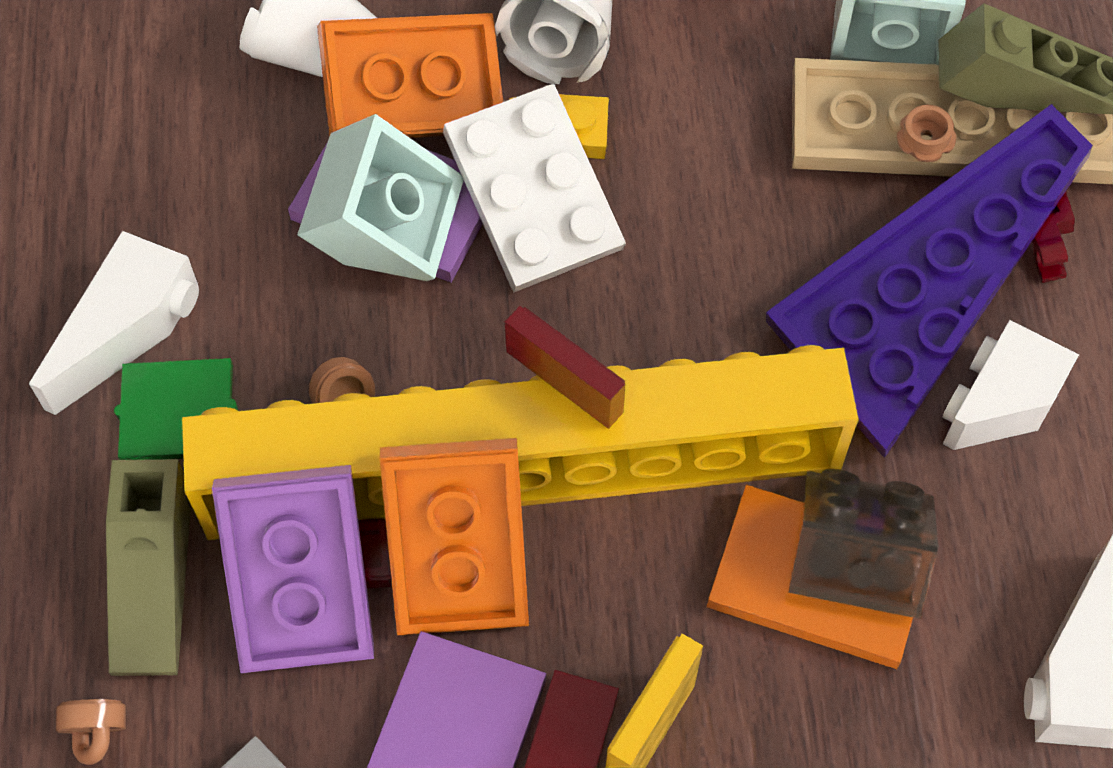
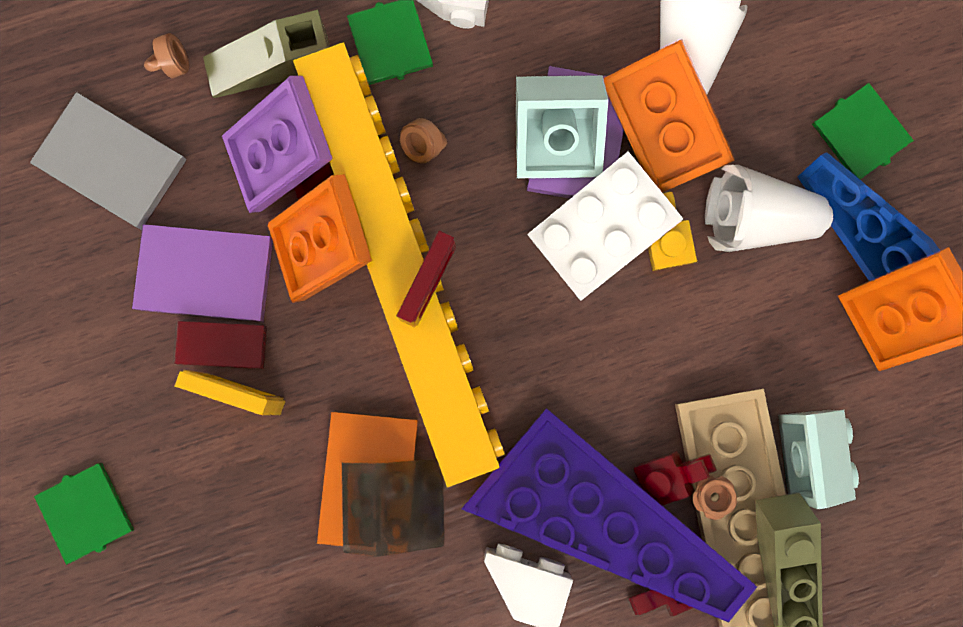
camera: 75 degrees right, 20 degrees up
none -> dark red plate [634,451,717,506]

